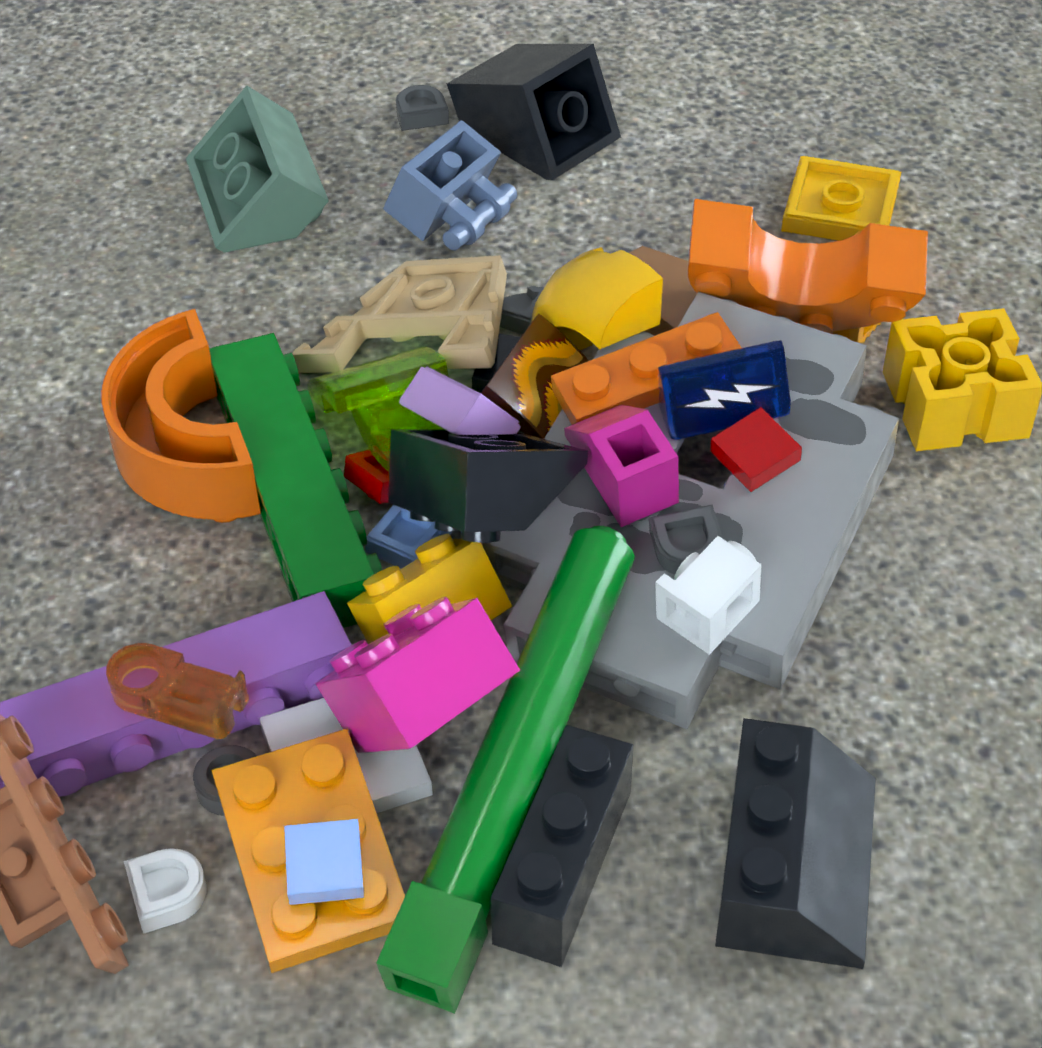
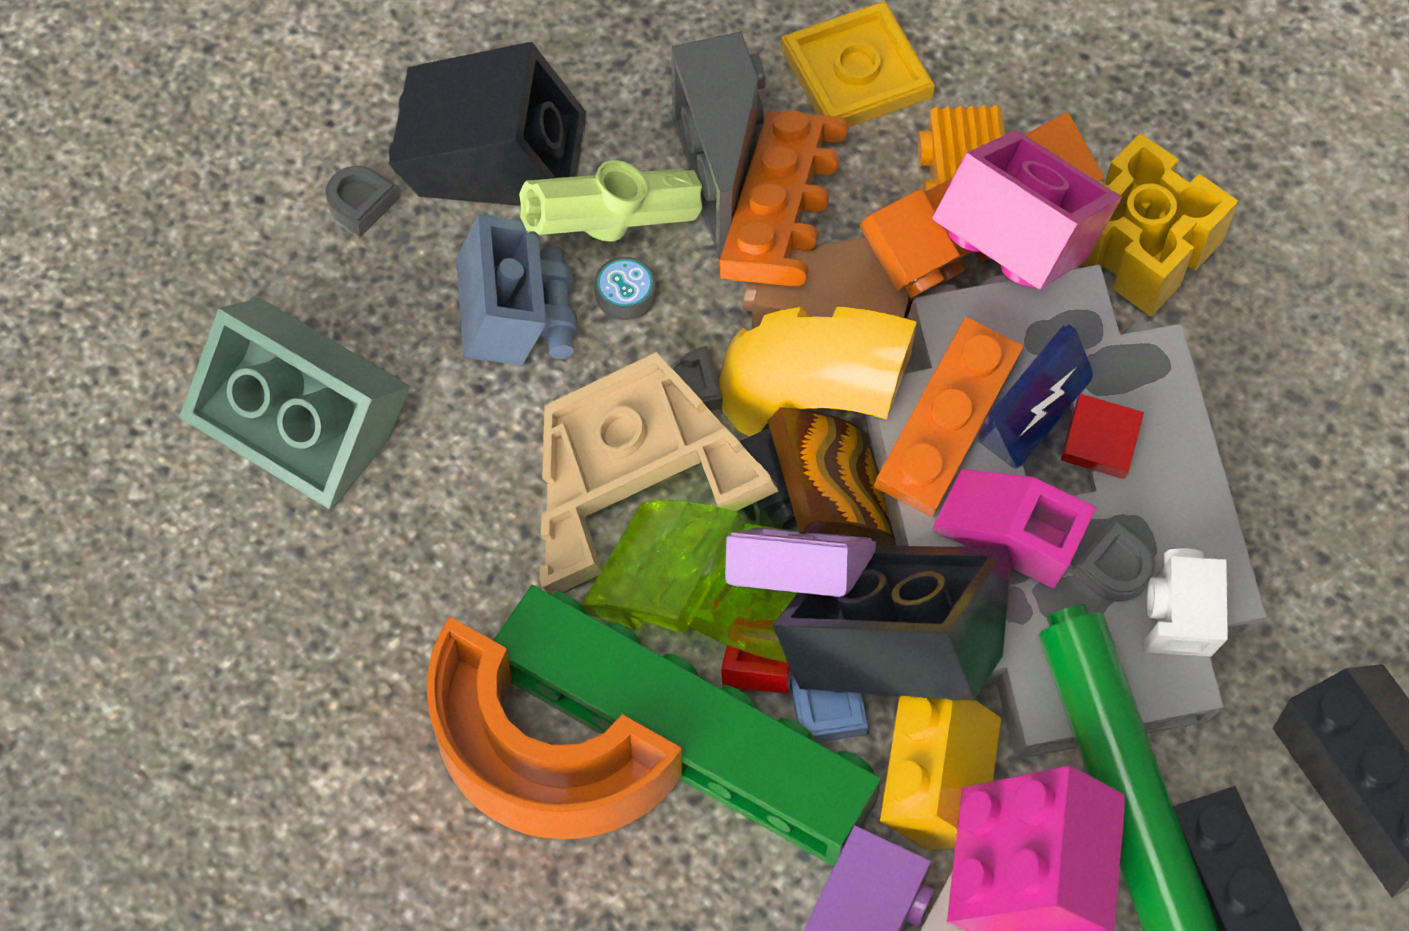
camera: 40 degrees left, 15 degrees up
none -> yellowish green piece [519,160,702,242]
none -> tile [594,257,656,320]
none -> dark grey slope [671,31,766,260]
none -> orange hinge [720,110,849,287]
none -> brick [932,130,1122,290]

